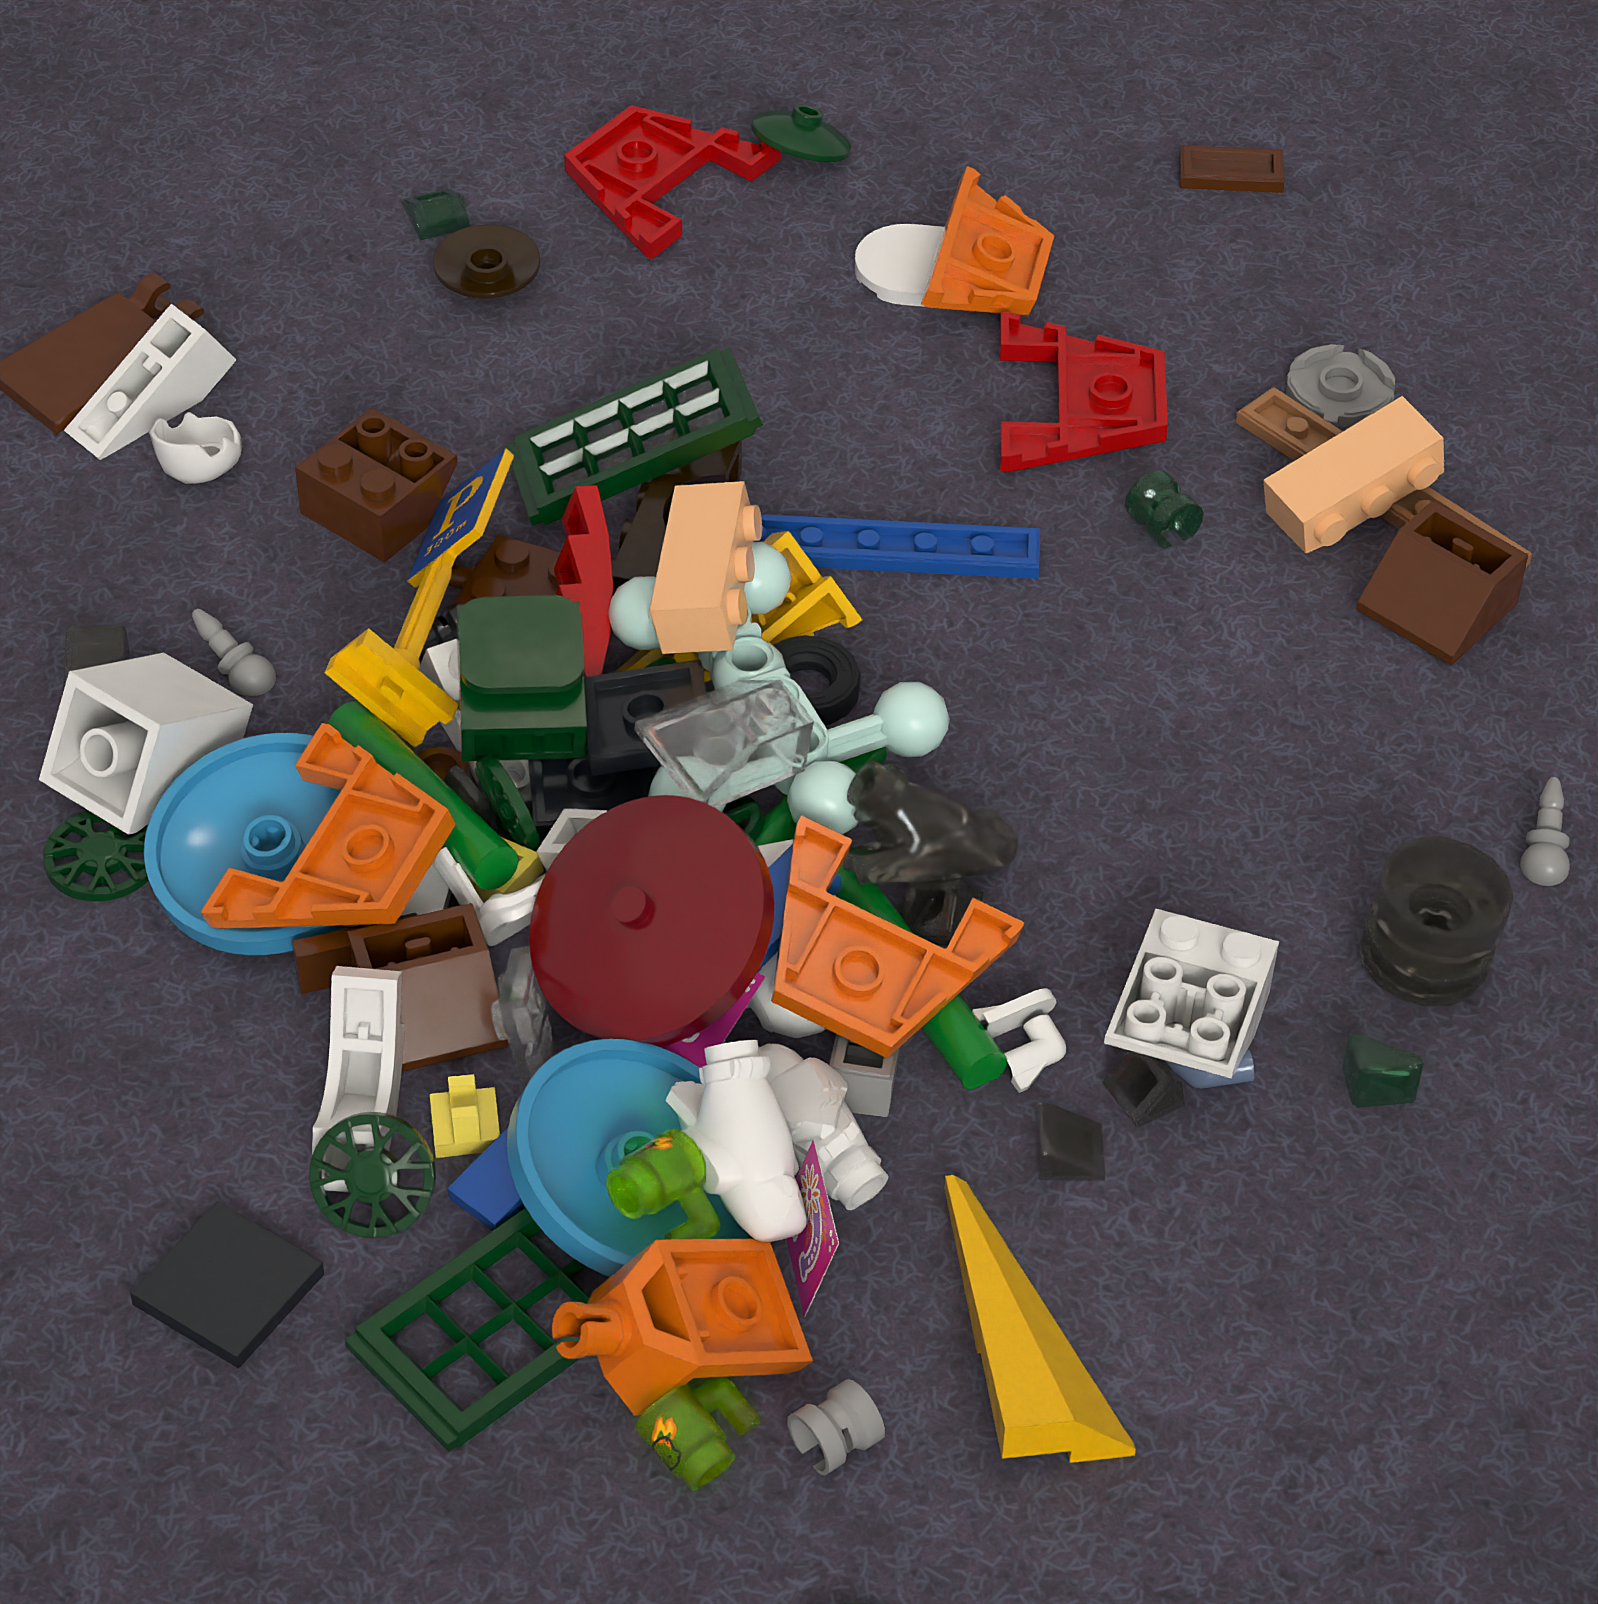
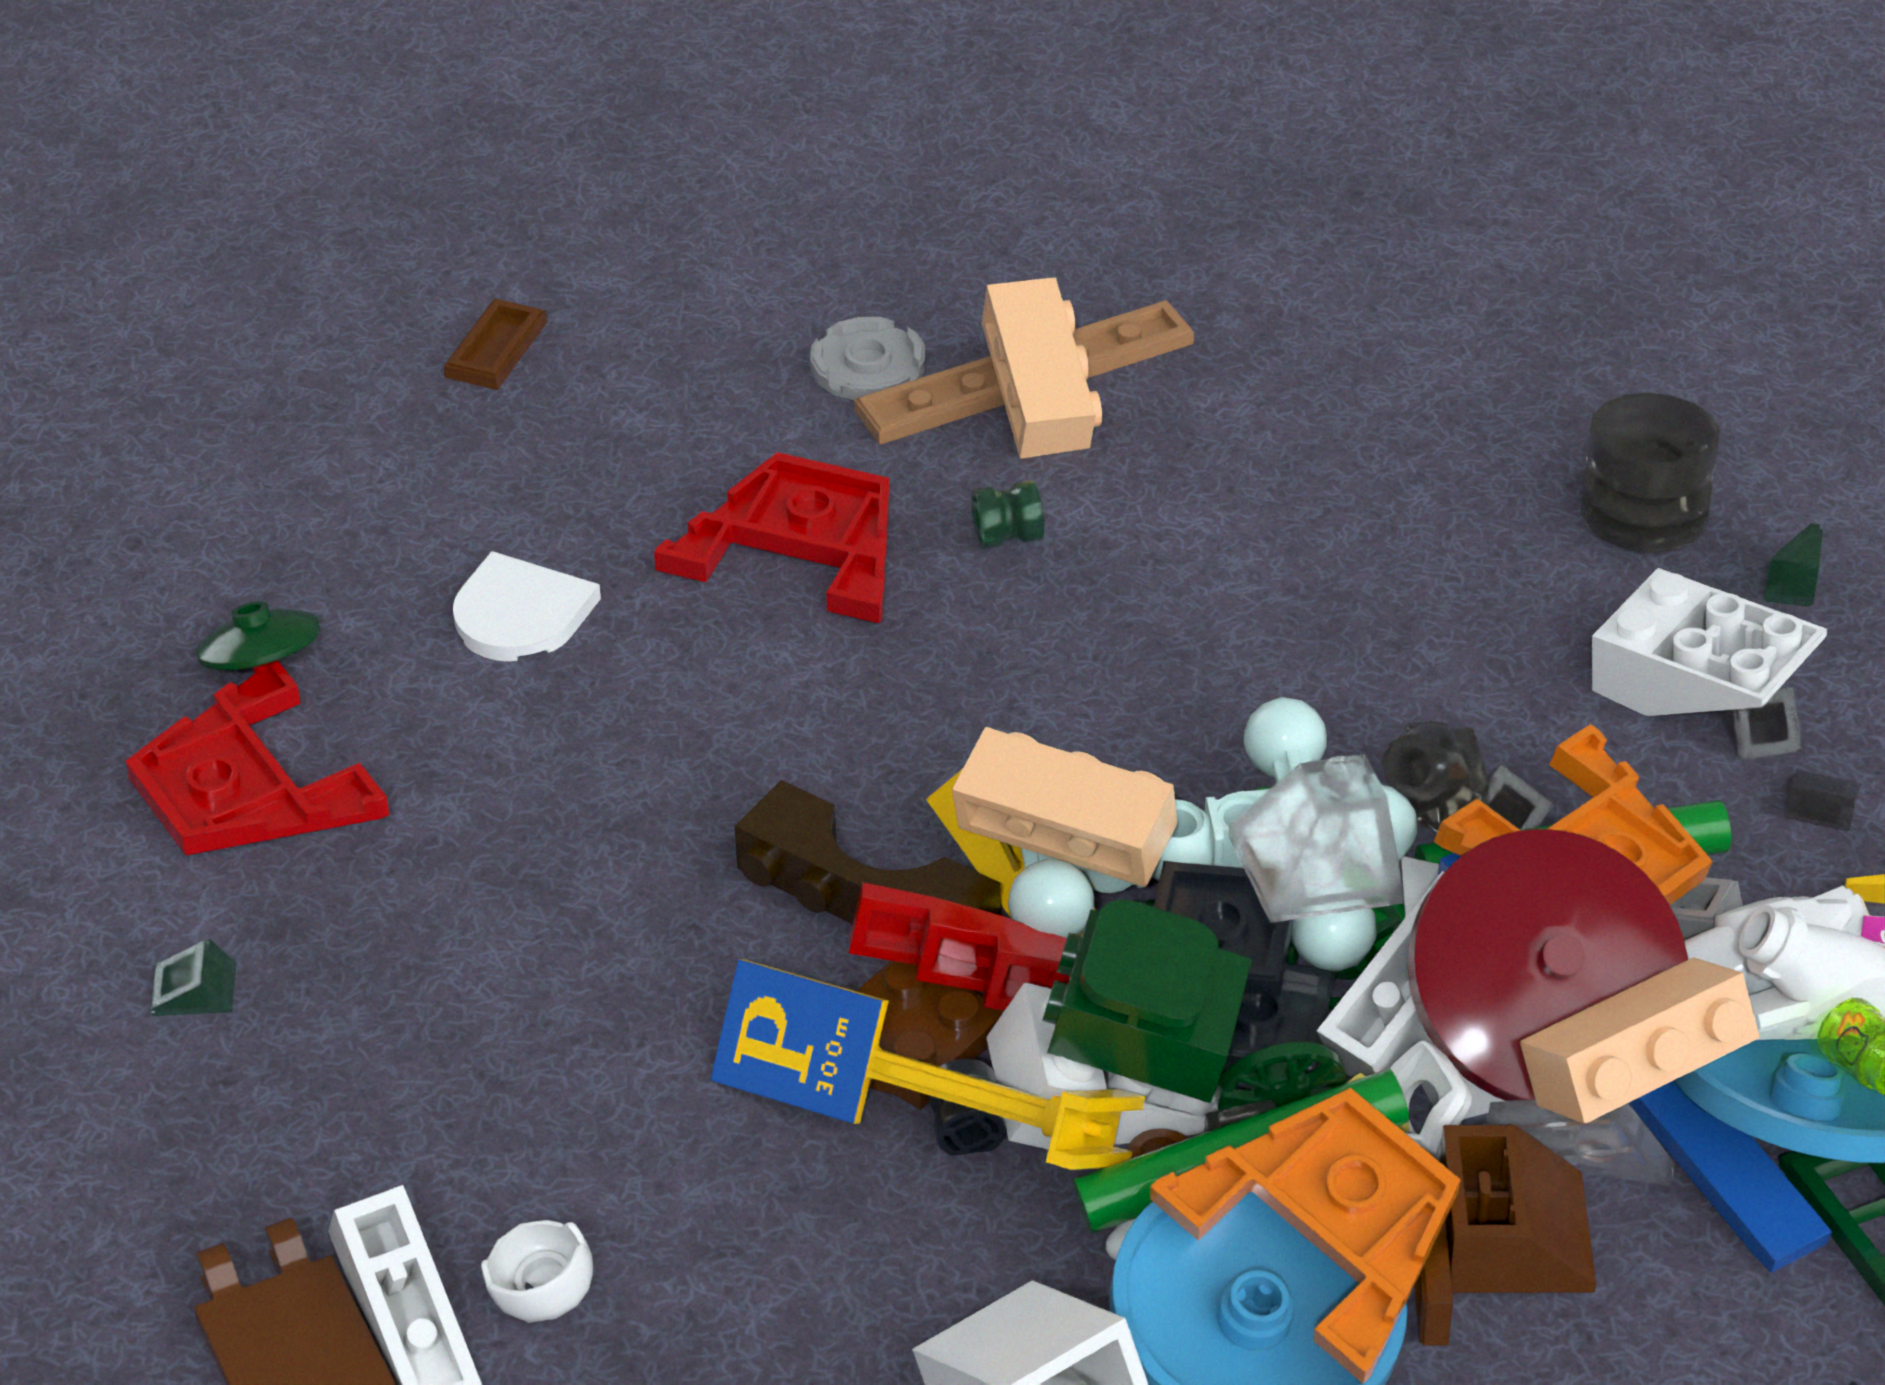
camera: 70 degrees left, 5 degrees down
light grey bar [192,609,276,696] -> none
reddish brown slope [295,407,458,563] -> none
dark green wheel [309,1112,436,1238] -> none
white arch [312,966,404,1192] -> none
light yellow tile [430,1074,500,1158] -> none
dark brown dish [433,224,540,298] -> none
dark green piece [506,348,763,526] -> none
blue tile [753,514,1040,579] -> none
orange wing [921,166,1054,316] -> none
white piece [972,988,1066,1093] -> none
reddish brown slope [1356,500,1528,665] -> none
light grey bar [1520,777,1570,886] -> none
none -> light nougat brick [1520,957,1760,1124]

